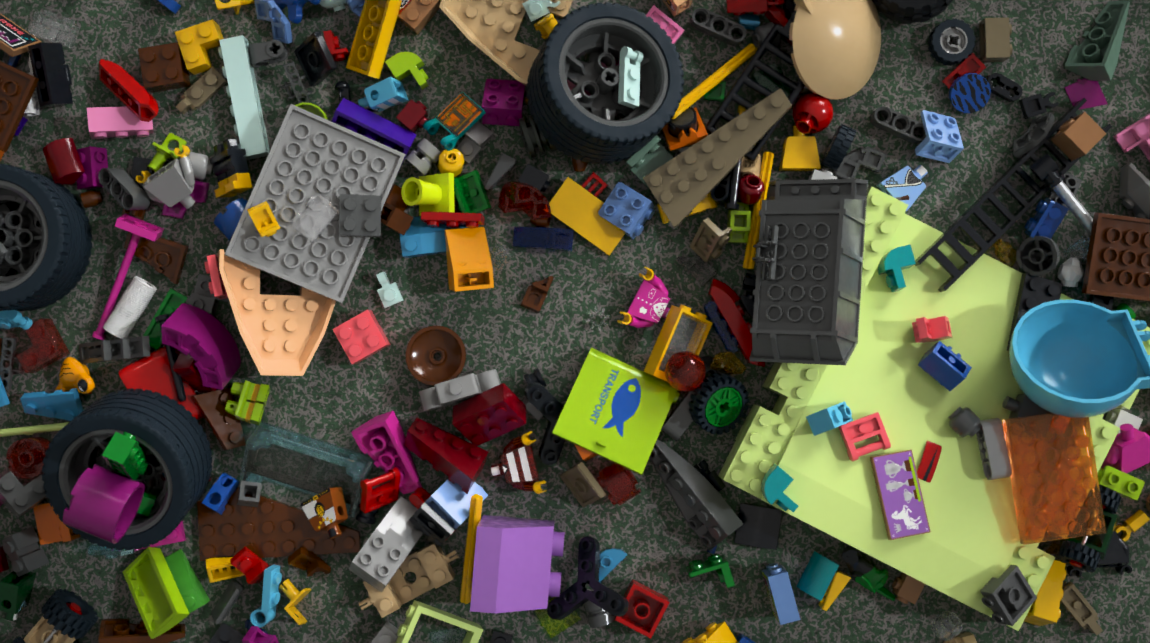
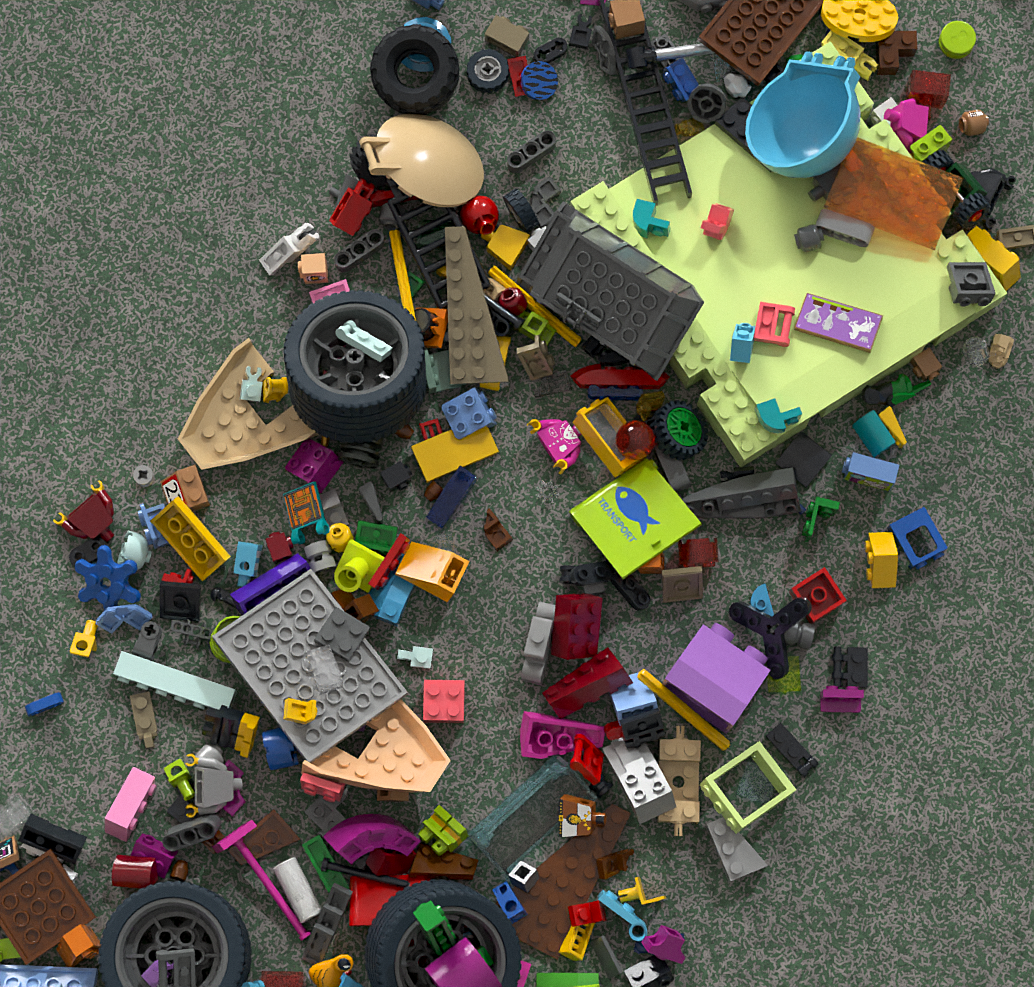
camera: 65 degrees left, 10 degrees down
red brick [99,59,159,122] -> none
reddish brown brick [138,42,191,93] -> none
yellow brick [175,19,224,75] -> none
lime brick [385,52,429,90] -> none
reddish brown dish [406,325,466,386] -> none
torso [491,431,547,494] -> none
clear red brick [498,182,551,220] -> none
dark azure slope [738,14,760,30] -> none
light blue torso [876,165,928,212] -> none
light blue bracket [915,110,964,163] -> none
red sticker [917,441,942,483] -> none
blue brick [918,341,972,391] -> none
yellow bar [1114,510,1150,541] -> none

